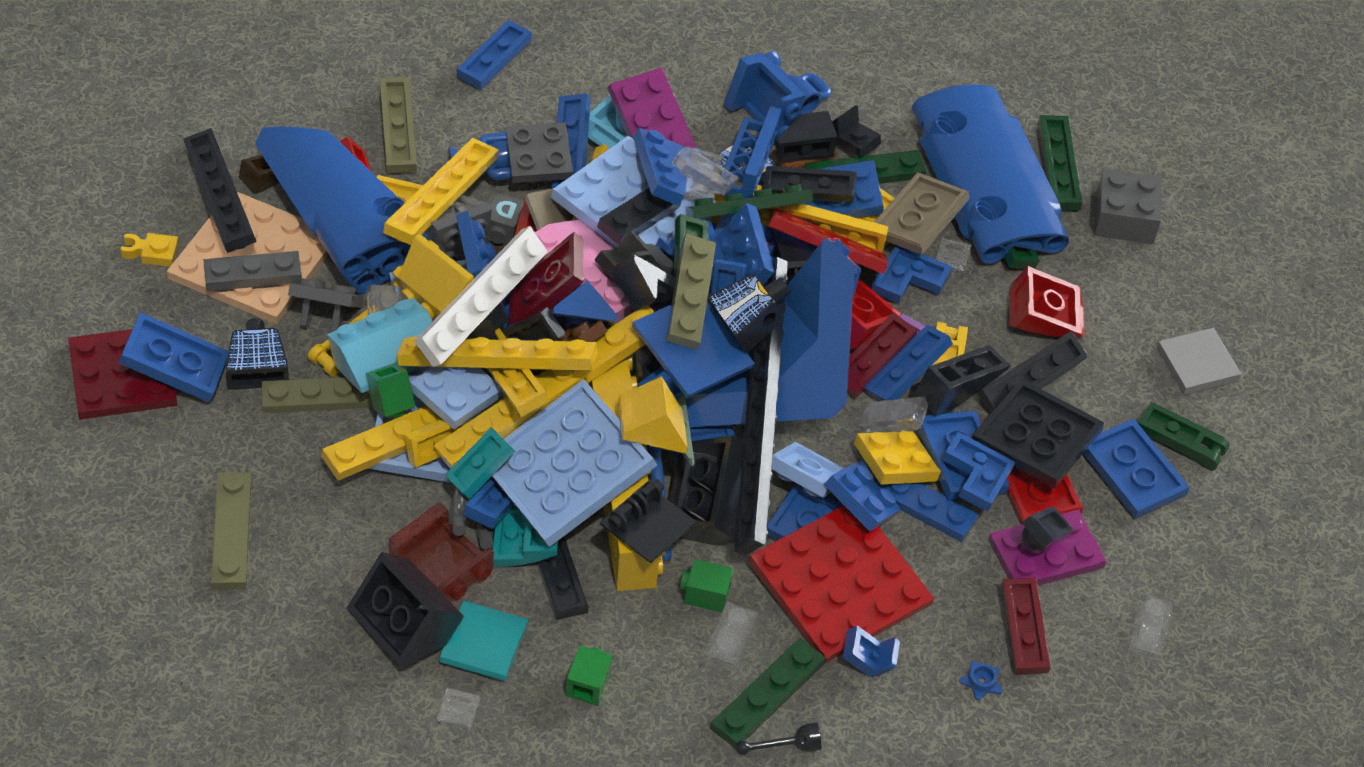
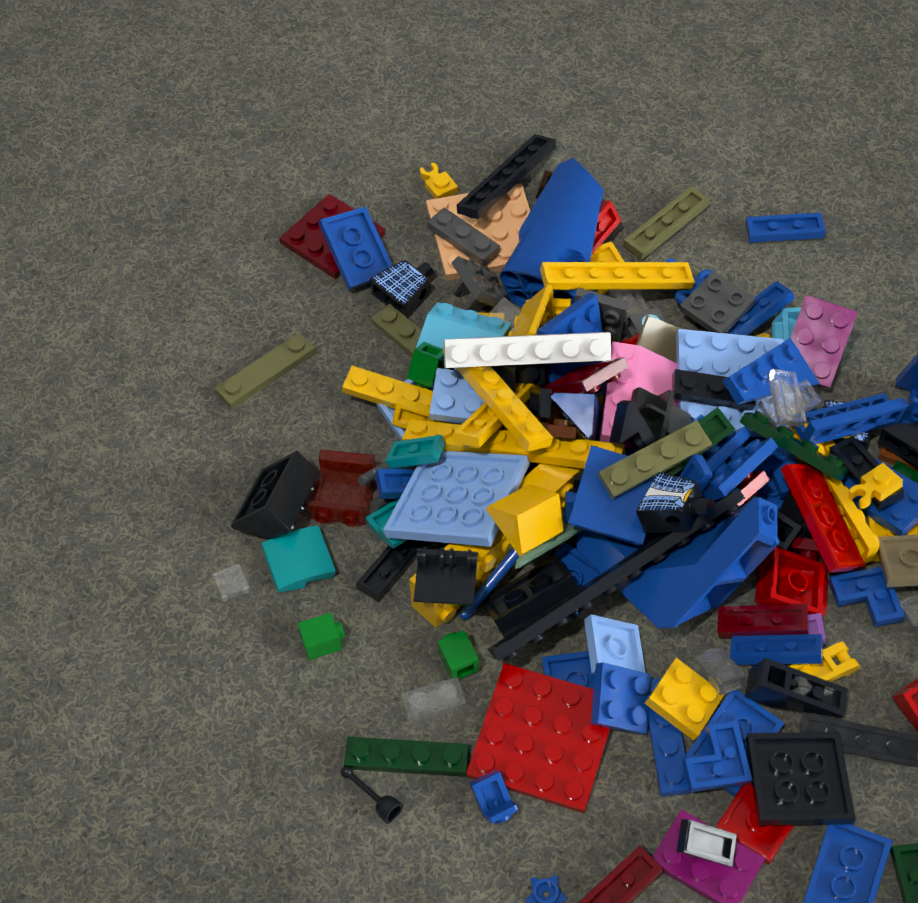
camera: 60 degrees right, 5 degrees up
none -> yellow plate [849,463,903,509]

